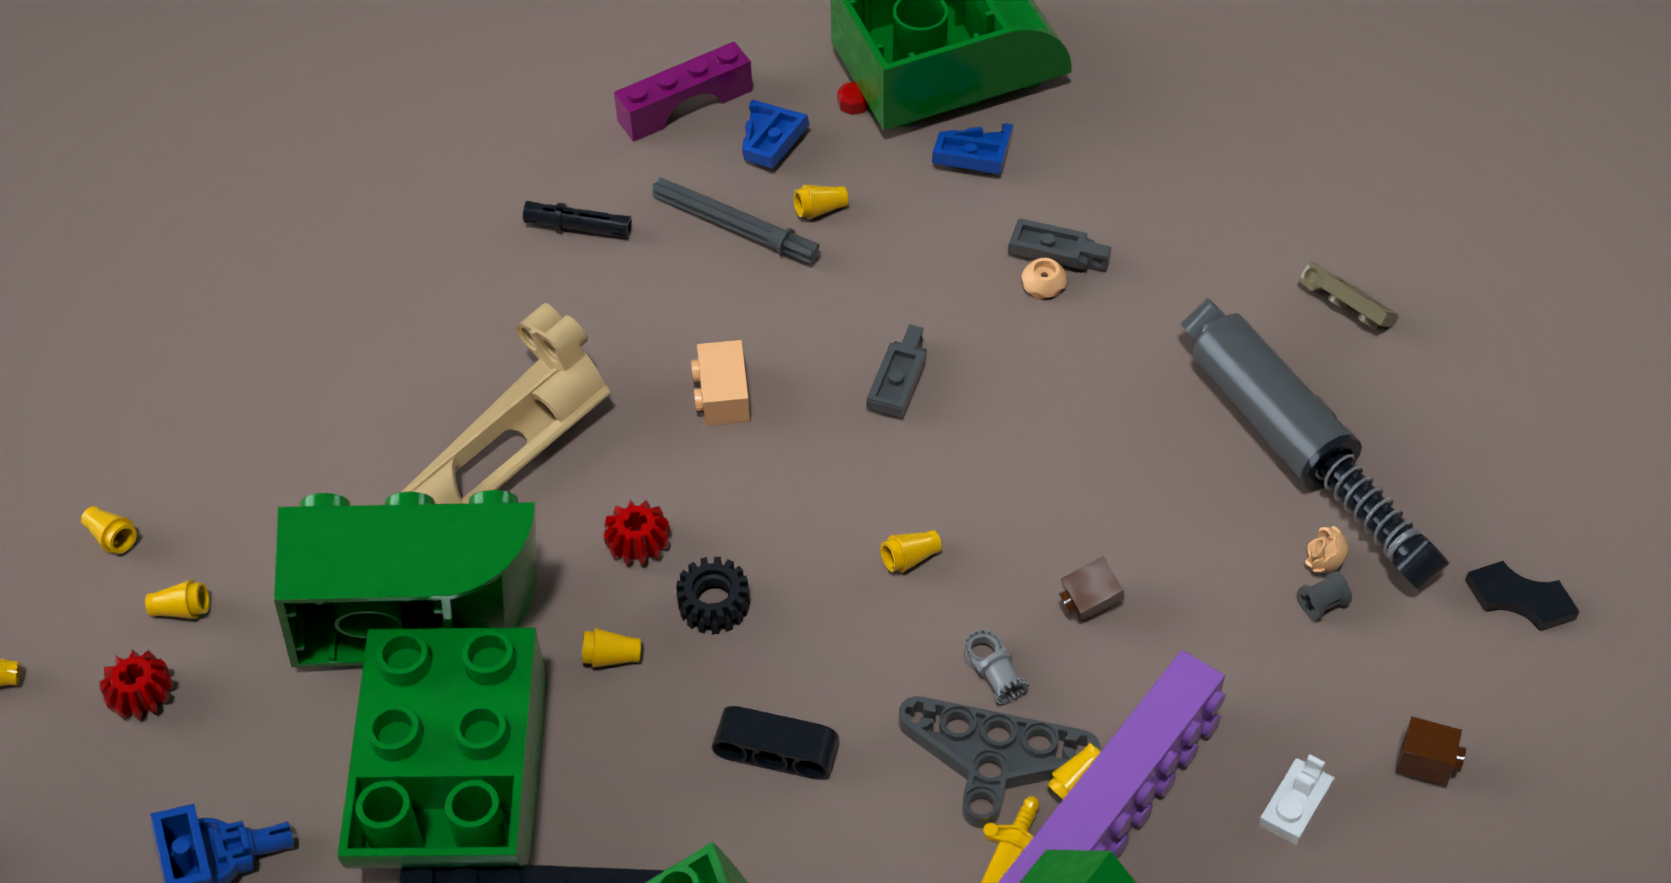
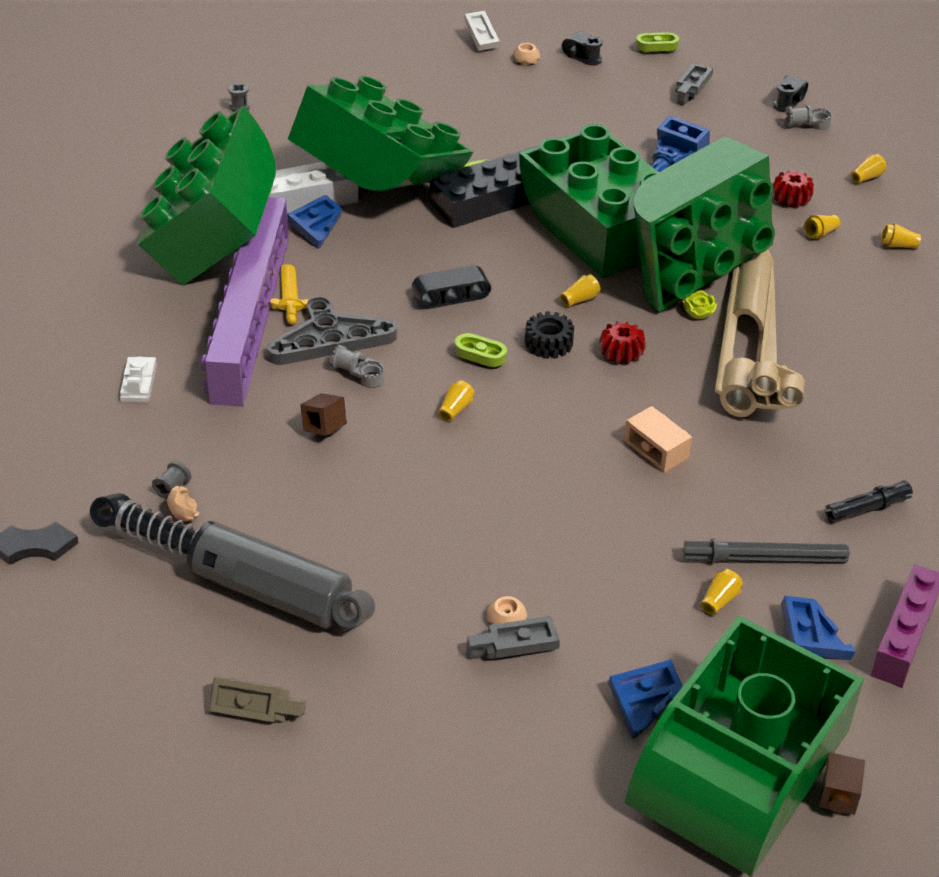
camera: 145 degrees right, 10 degrees down
dark grey hinge [866,324,927,418] -> none
yellow cone [1048,743,1101,799] -> none
reddish brown brick [1396,716,1466,786] -> none
none -> lime plate [455,333,507,367]

